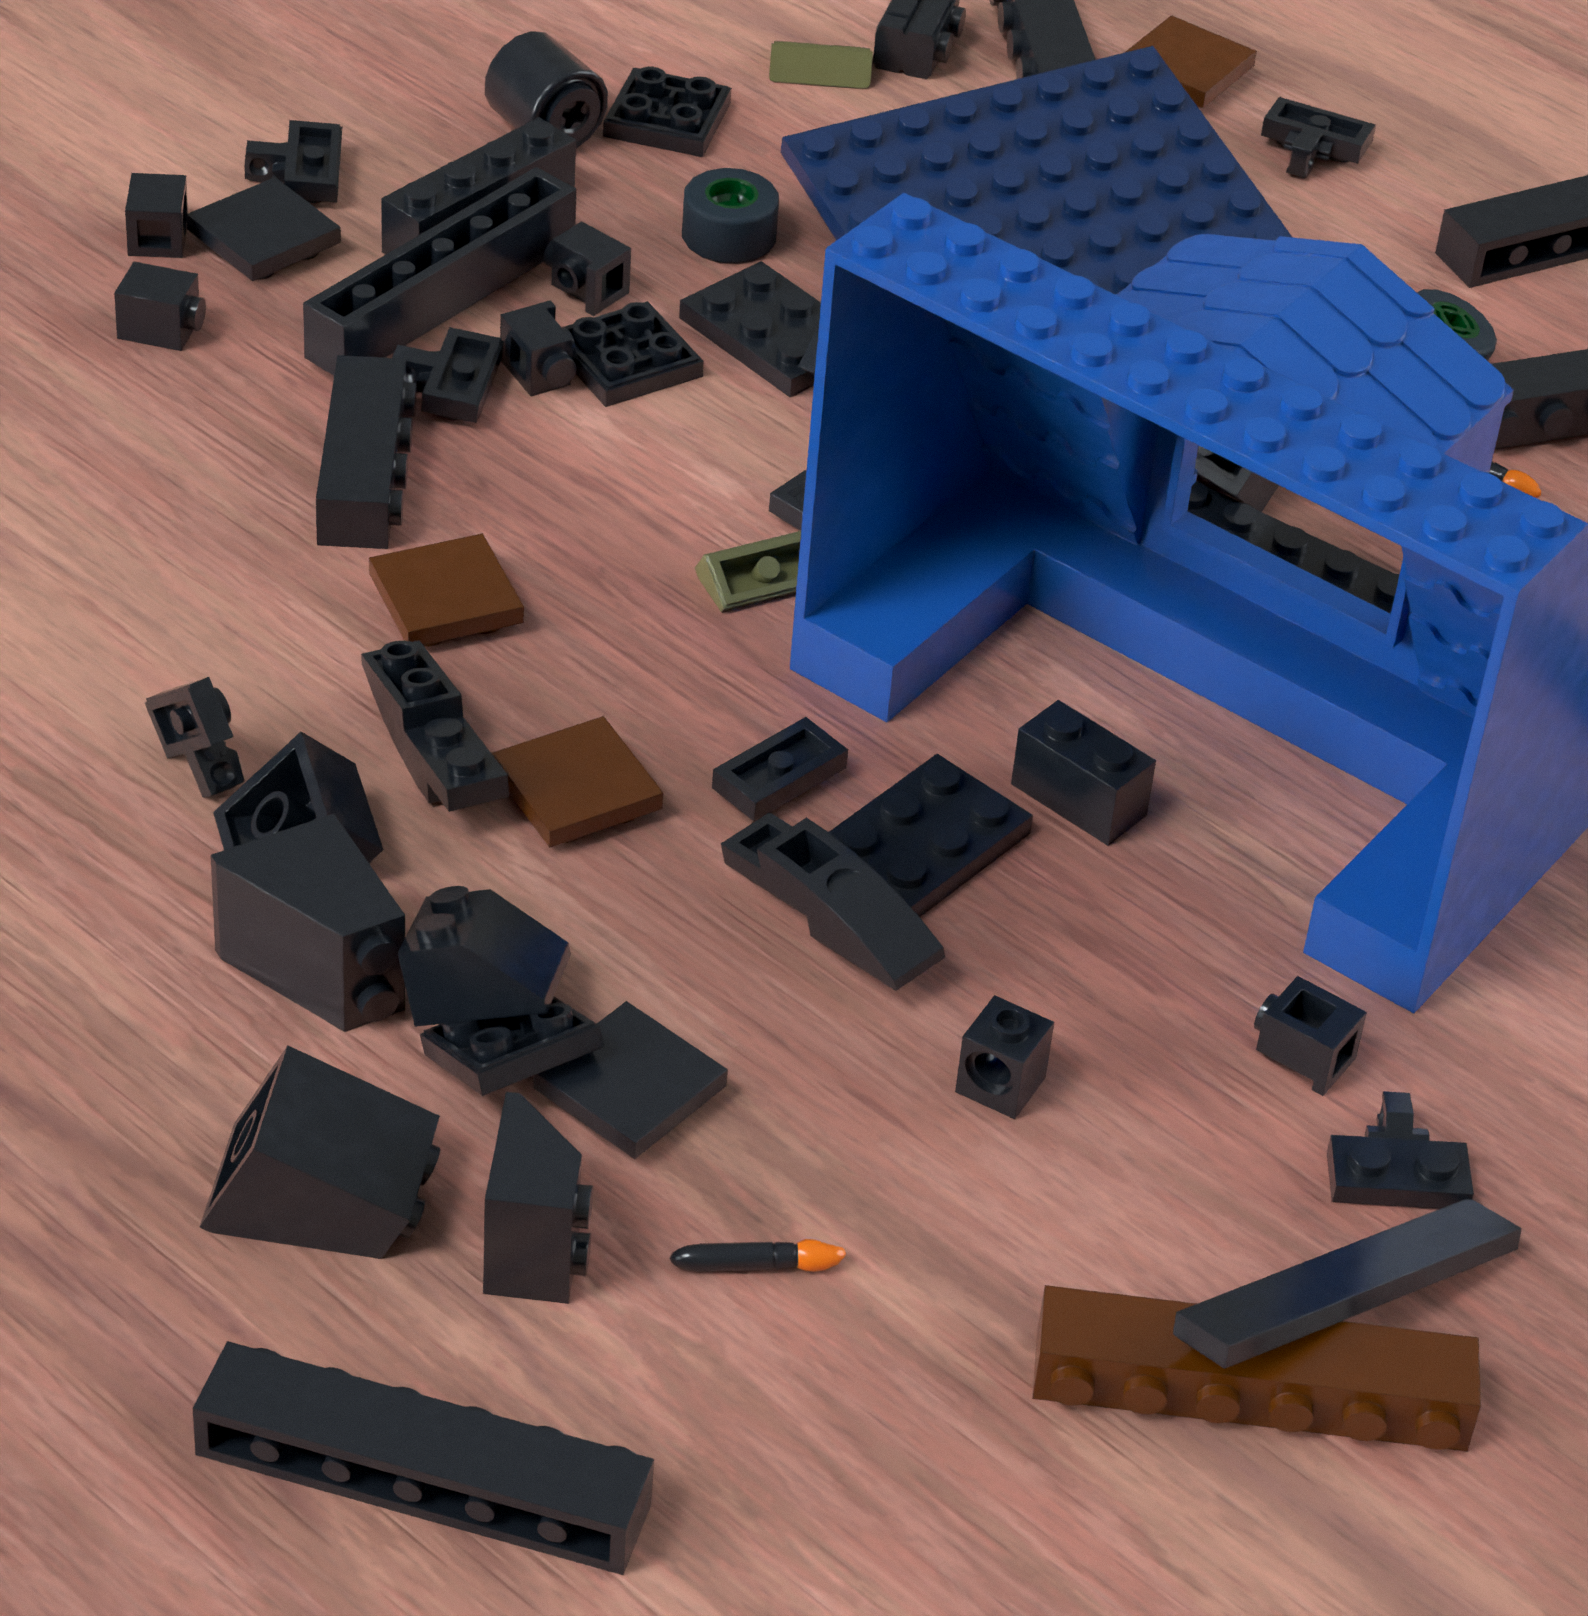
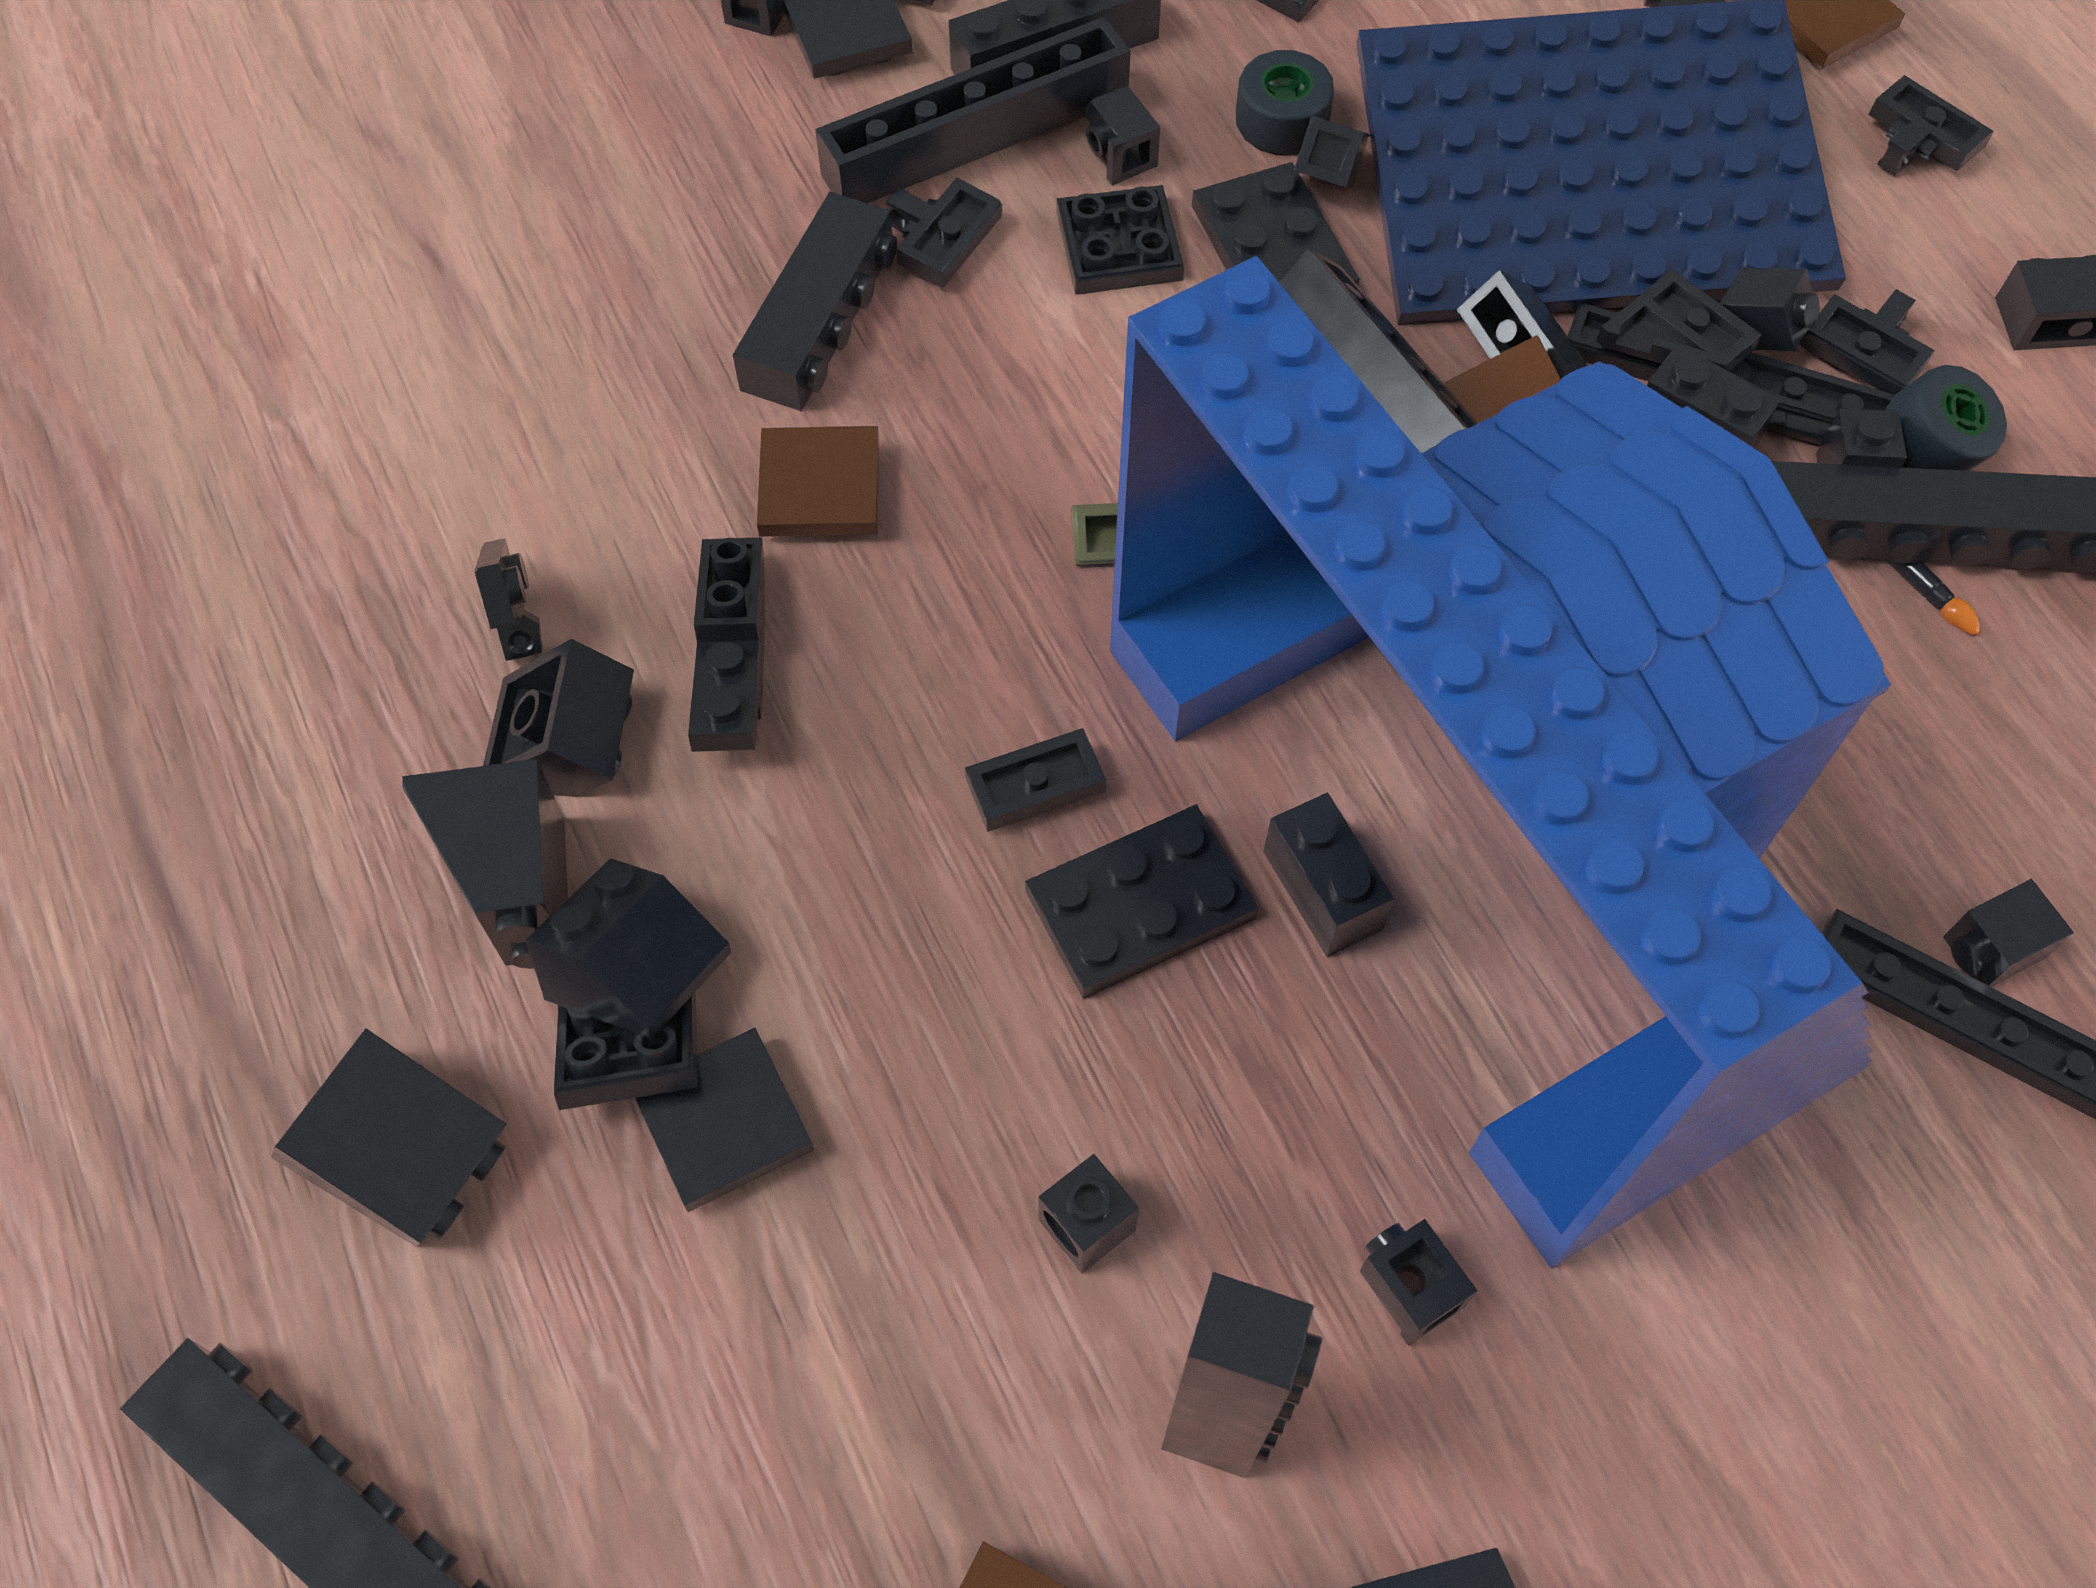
camera: 25 degrees right, 20 degrees up
black brick [114,261,206,351] -> none
black slope [483,1092,594,1304] -> none
reddish brown tile [492,716,664,848] -> none
black brick [500,300,577,397] -> none
black piece [670,1239,846,1272] -> none
black slope [721,812,945,991] -> none
black hinge [1327,1091,1474,1209] -> none
none -> black brick [1161,1272,1322,1478]
none -> black brick [1294,116,1370,188]

